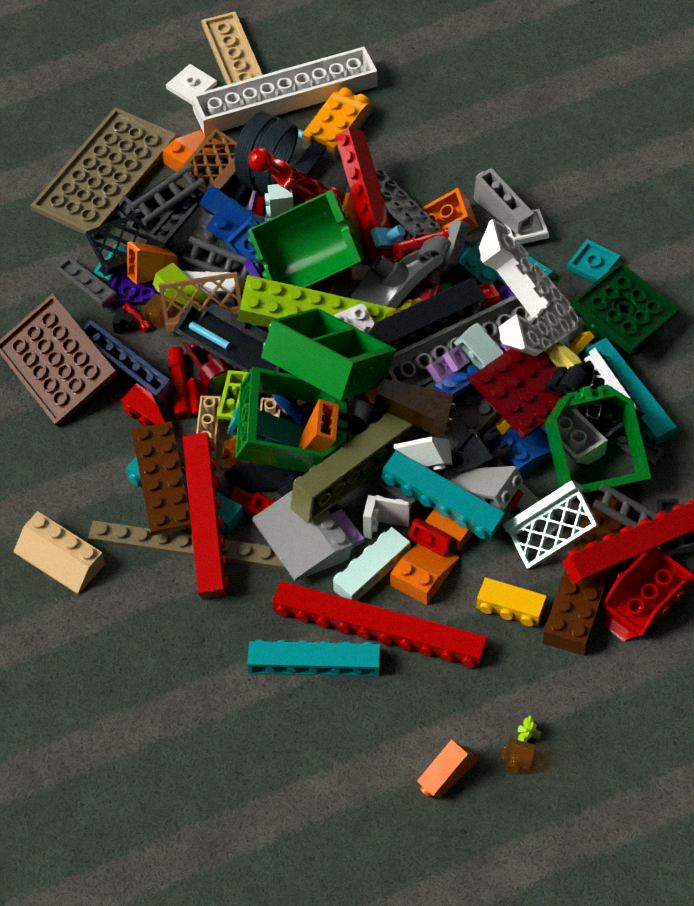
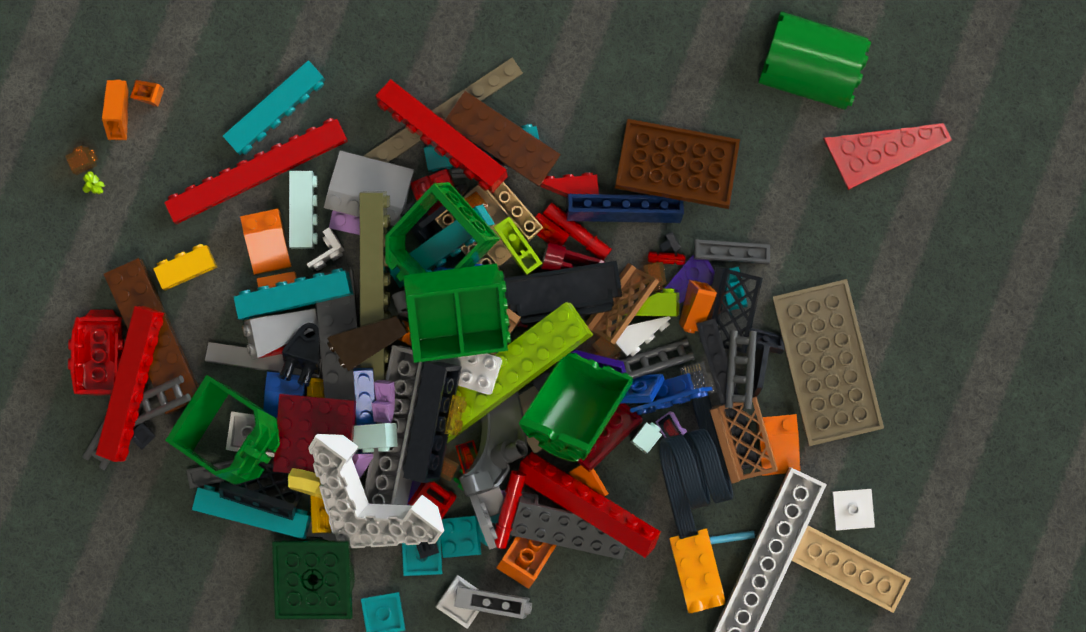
camera: 135 degrees right, 30 degrees up
tan slope [13,511,105,594] -> none
medium azure piece [189,321,231,350] -> none
red piece [248,147,344,205] -> none
orange slope [298,399,339,452] -> none
medium azure tile [370,225,405,249] -> none
white slope [394,437,452,471] -> none
red plate [408,518,453,557] -> none
light aqua fence [503,481,599,569] -> none
black piece [546,366,586,395] -> none
none -> orange slope [130,80,164,107]

